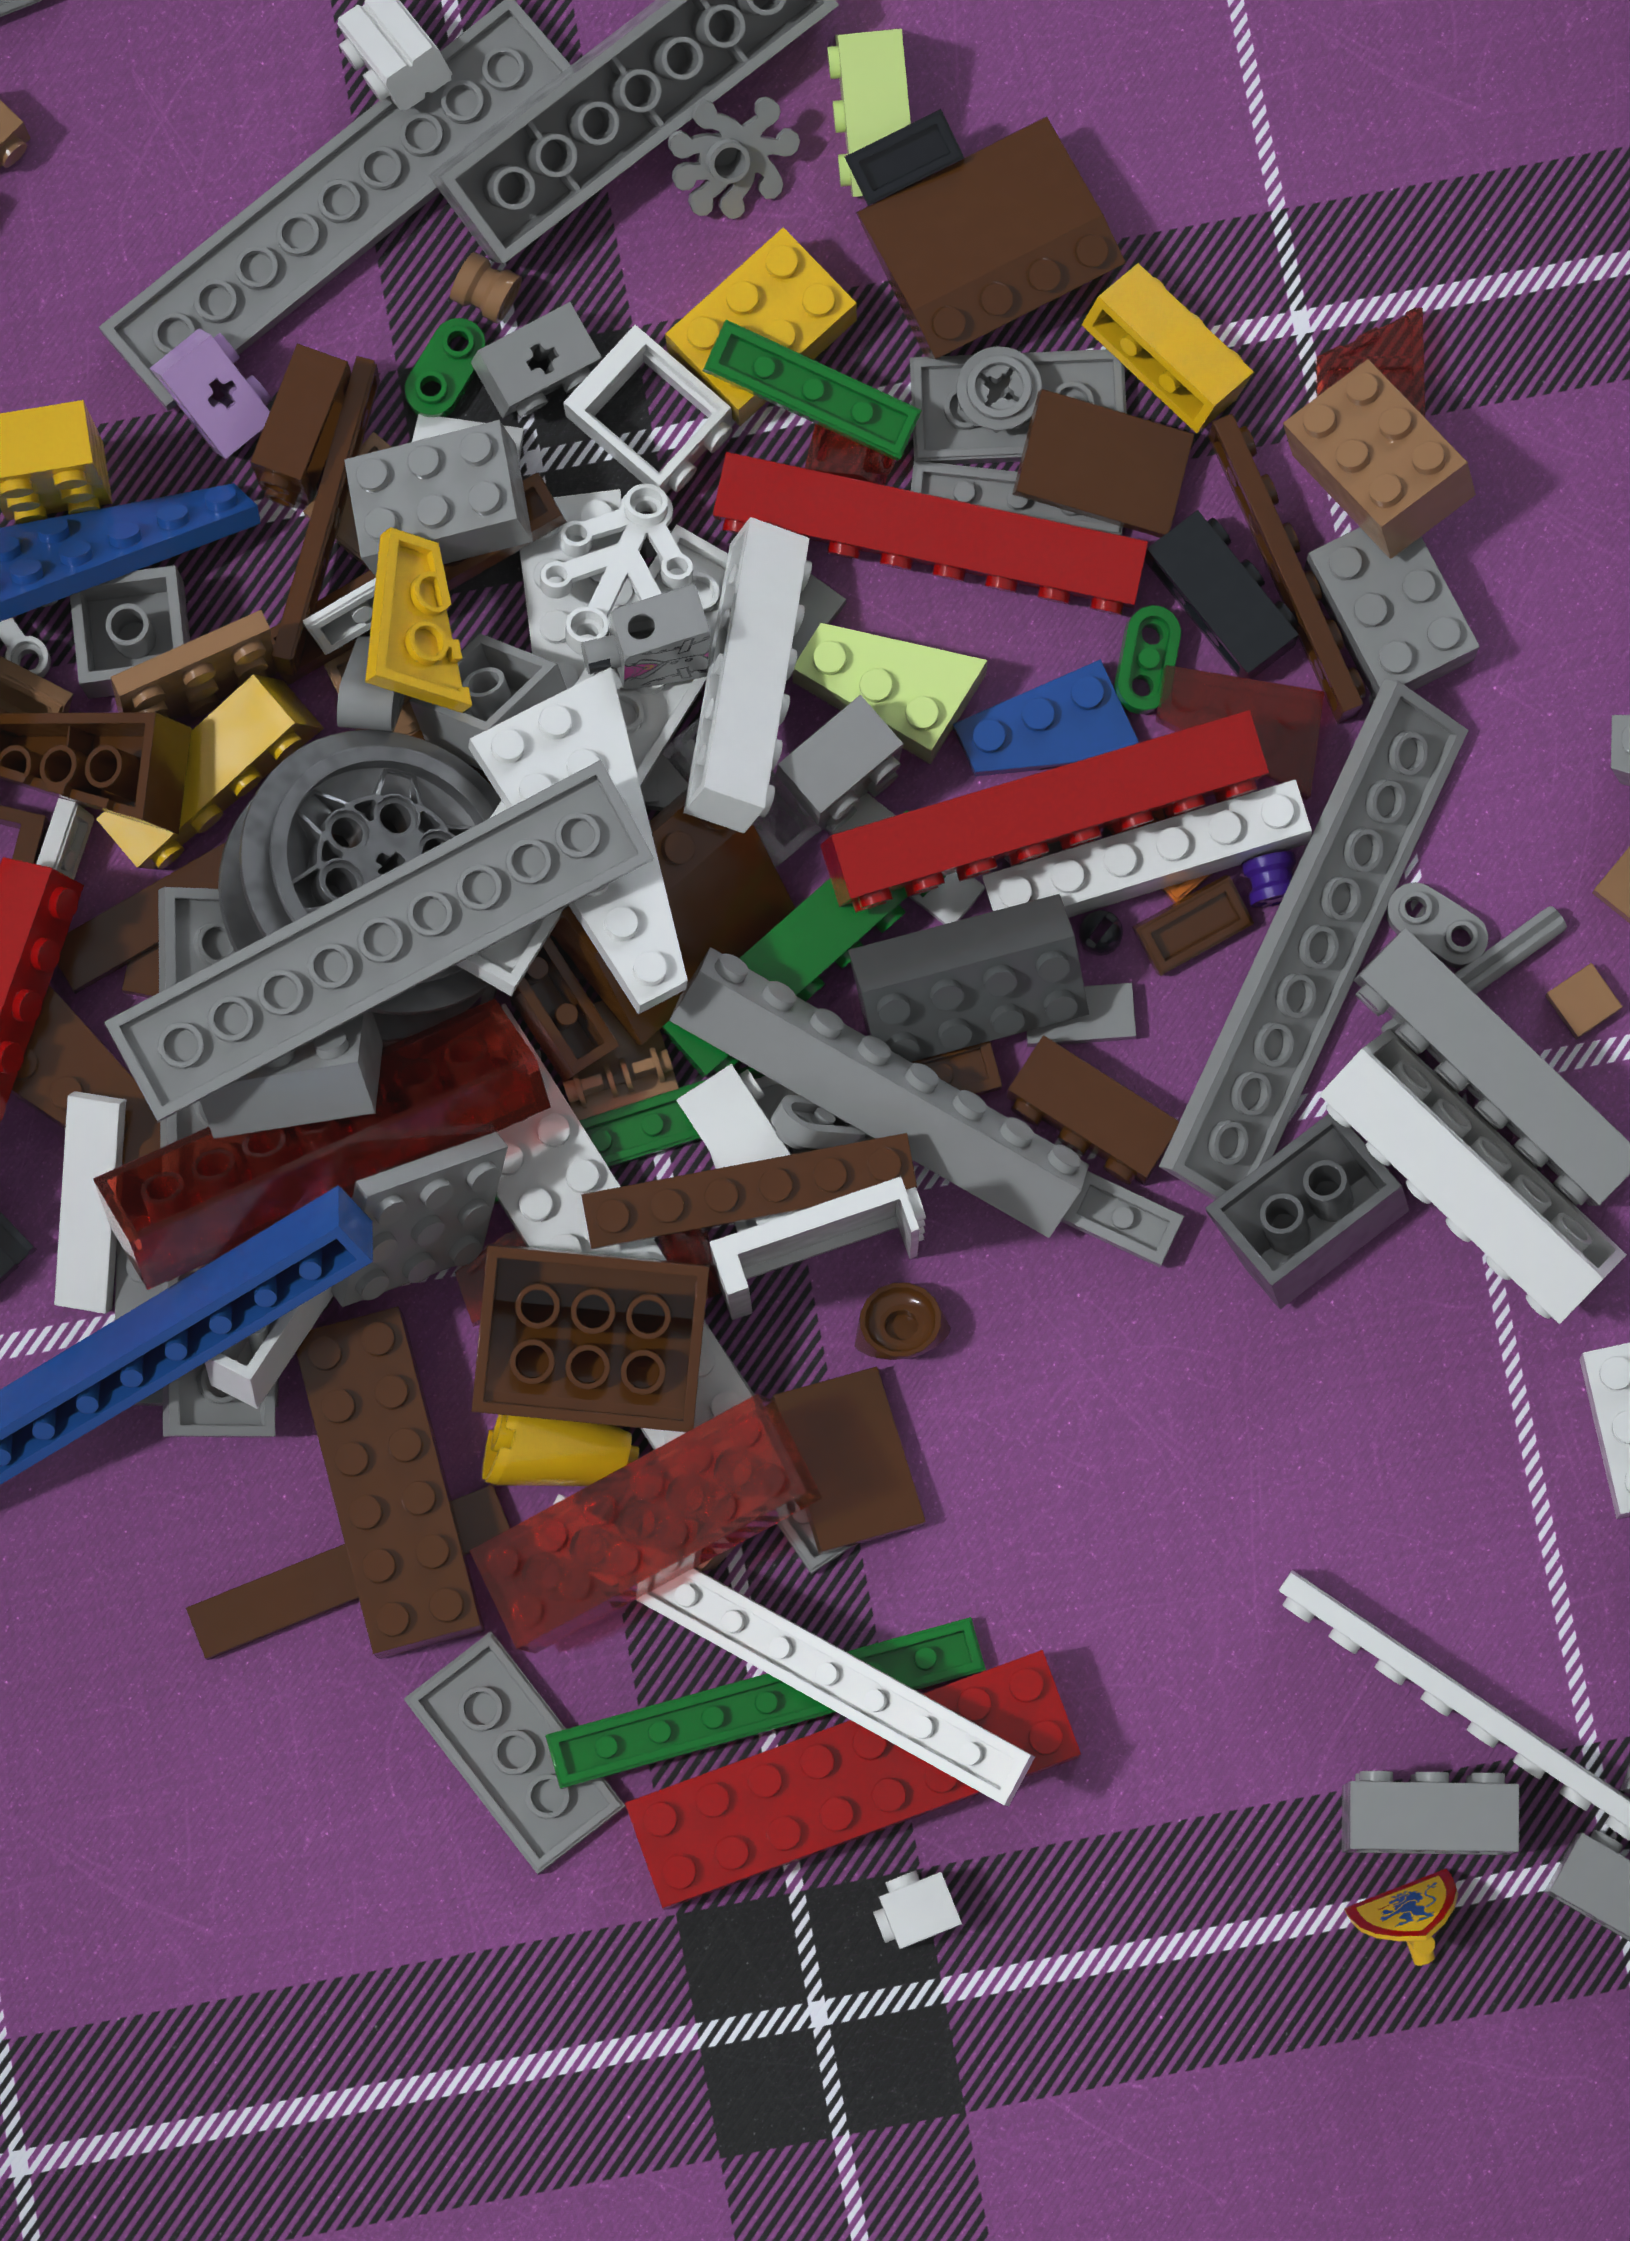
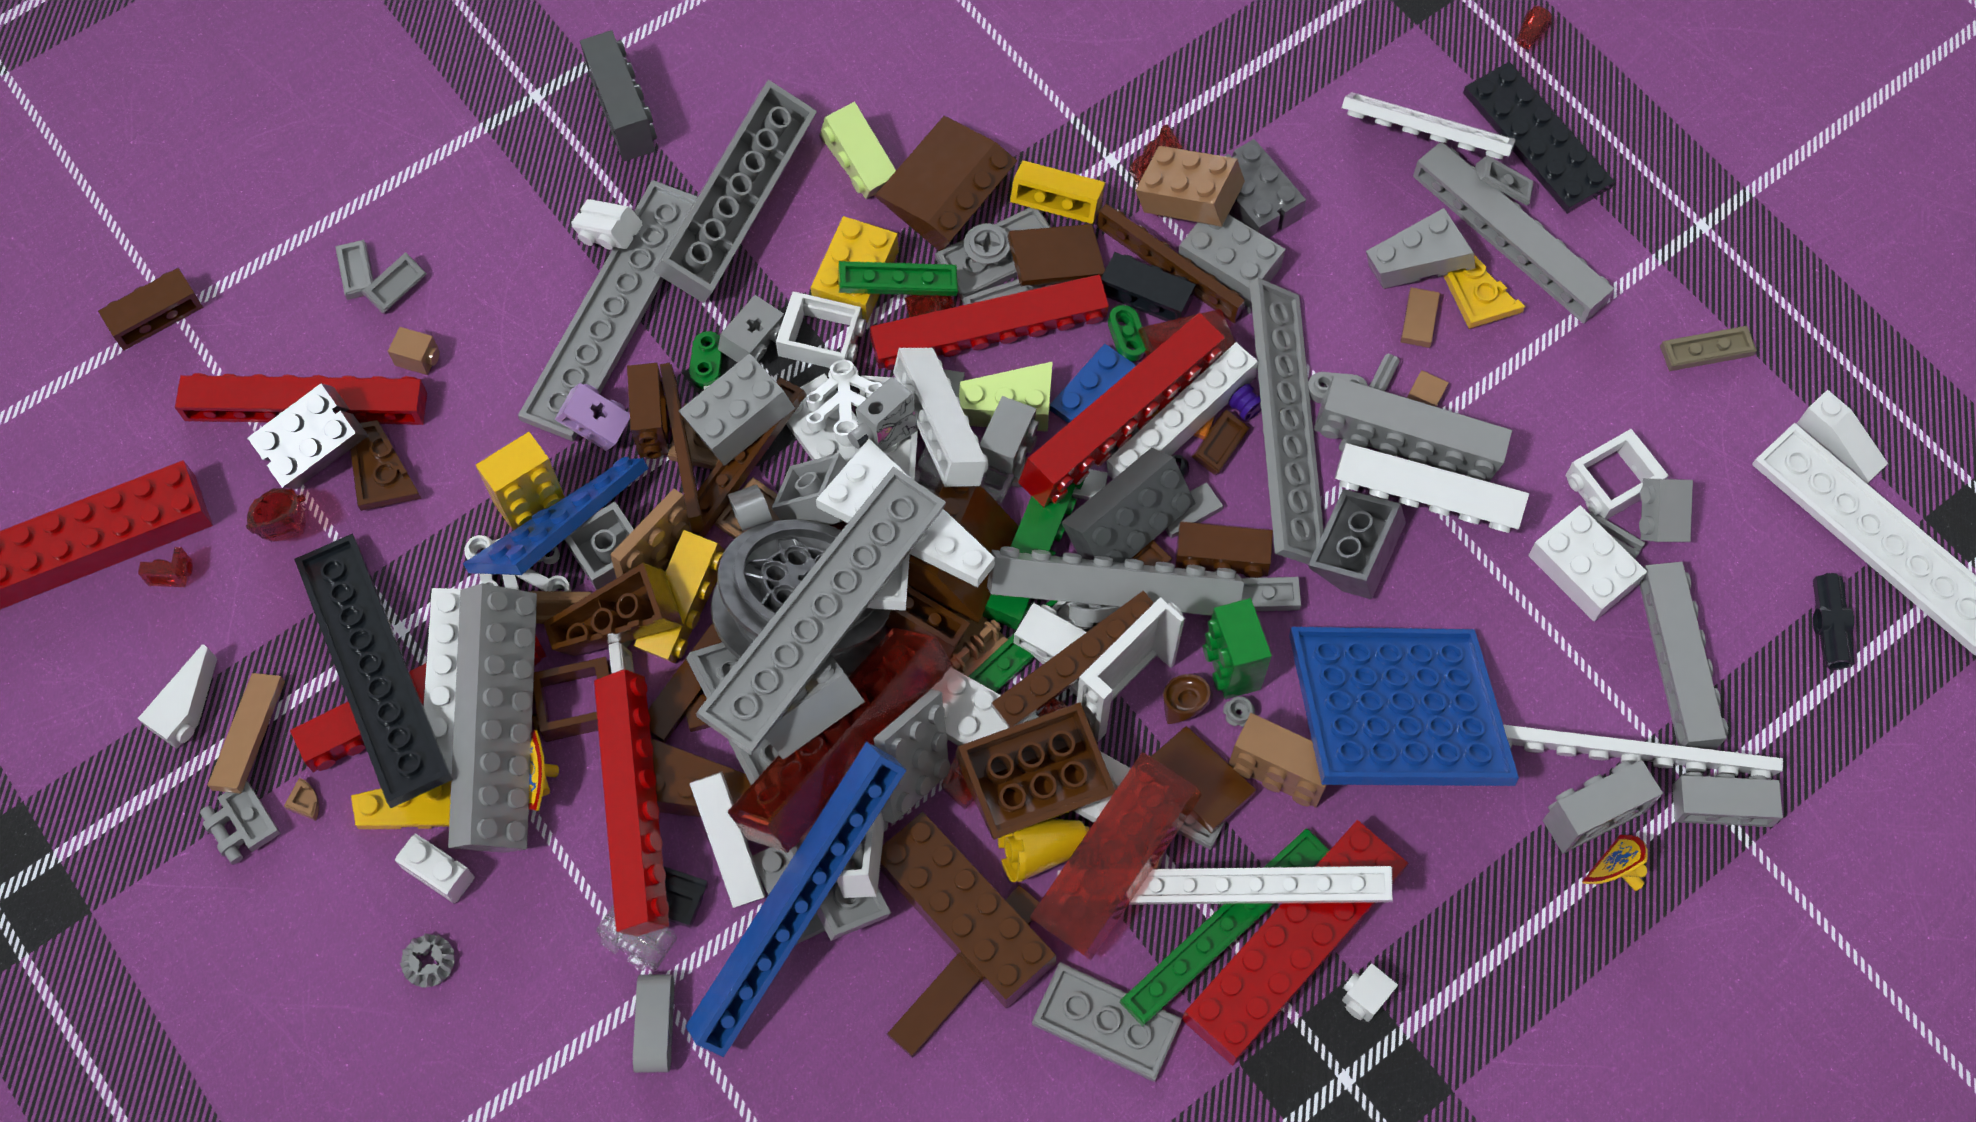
camera: 30 degrees left, 15 degrees down
white slope [303,578,376,655] -> none
yellow wing [365,527,472,713] -> none
medium nougat wheel [450,252,522,324] -> none
light grey animal [668,96,800,219] -> none
black tile [844,109,964,206] -> none
none -> green brick [1203,598,1272,700]
none -> light grey plate [1223,697,1255,727]
none -> flat silver piece [1225,139,1306,238]
none -> medium nougat brick [1229,712,1326,808]
none -> blue plate [1289,627,1519,786]

